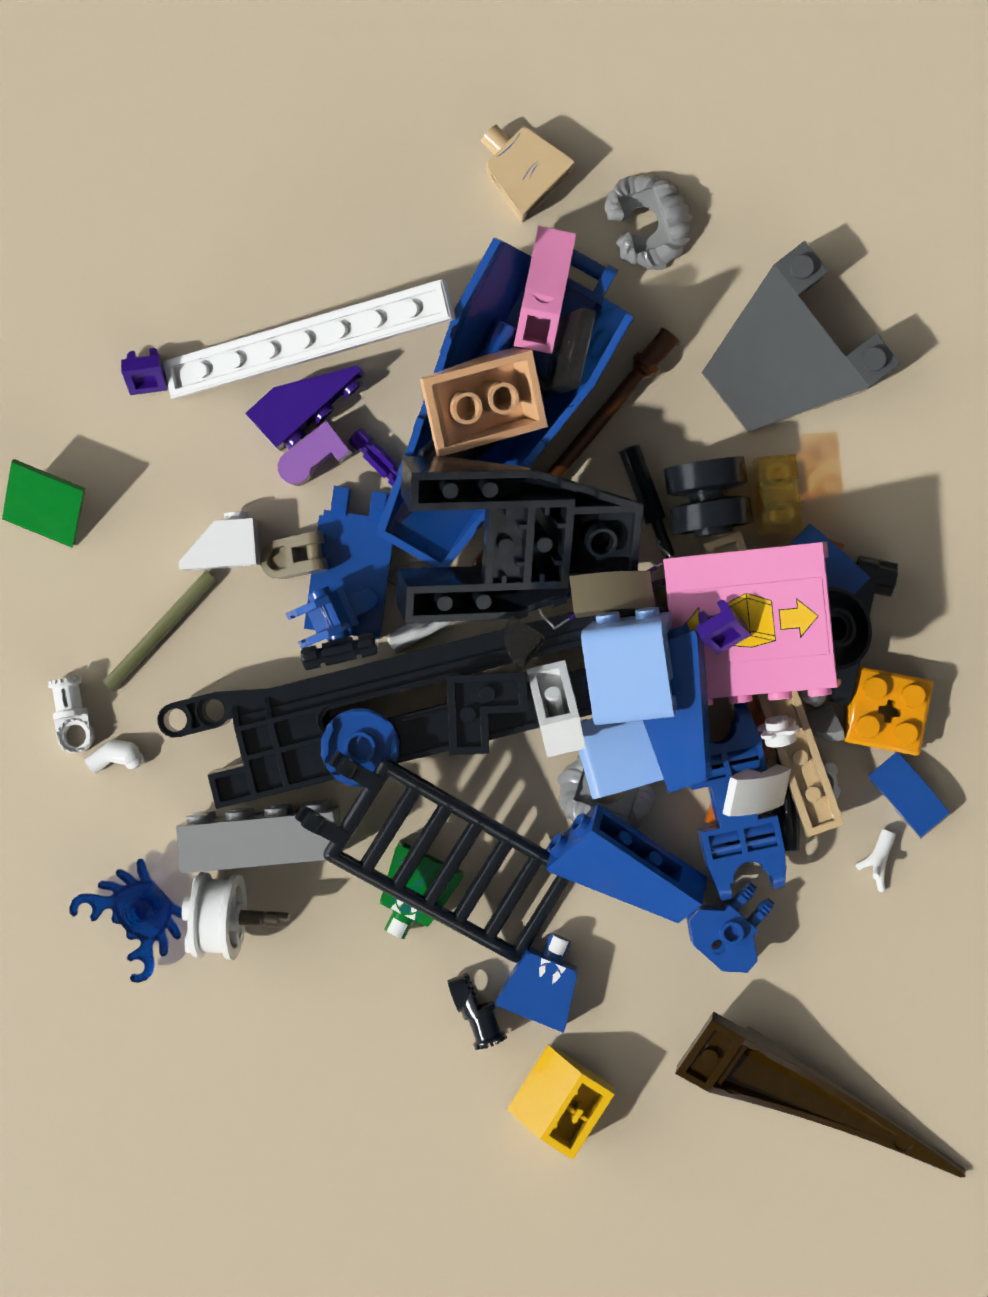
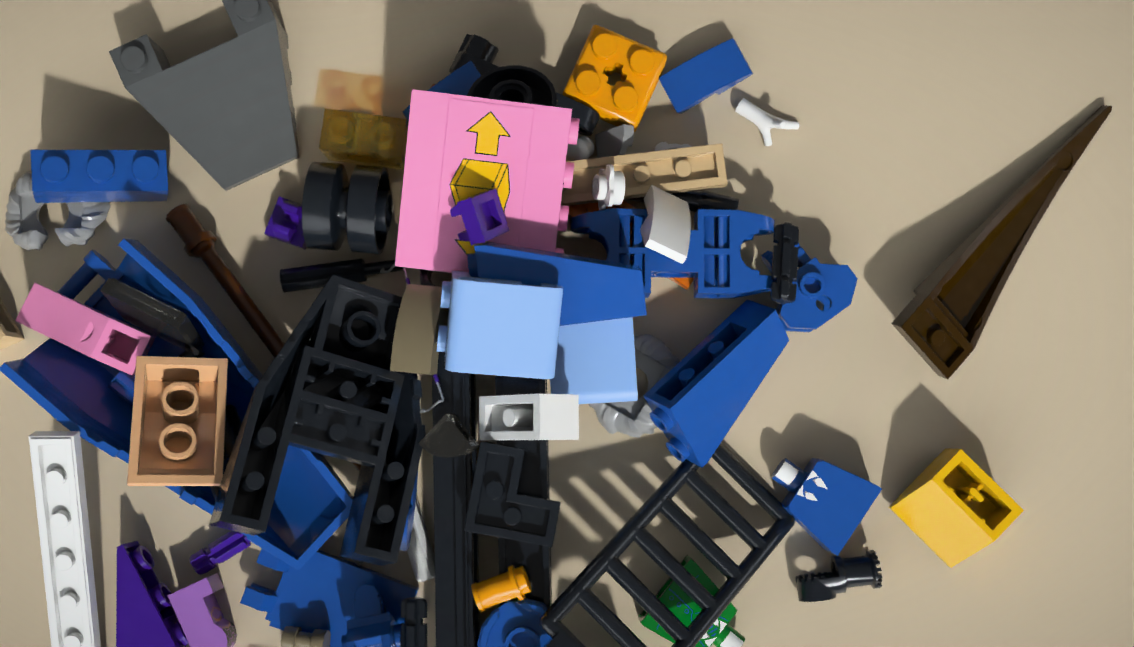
camera: 75 degrees left, 5 degrees down
none -> blue brick [31,150,168,203]
none -> dark purple tile [264,196,307,250]
none -> light orange pin [471,565,532,612]
none -> black axle [770,222,799,305]

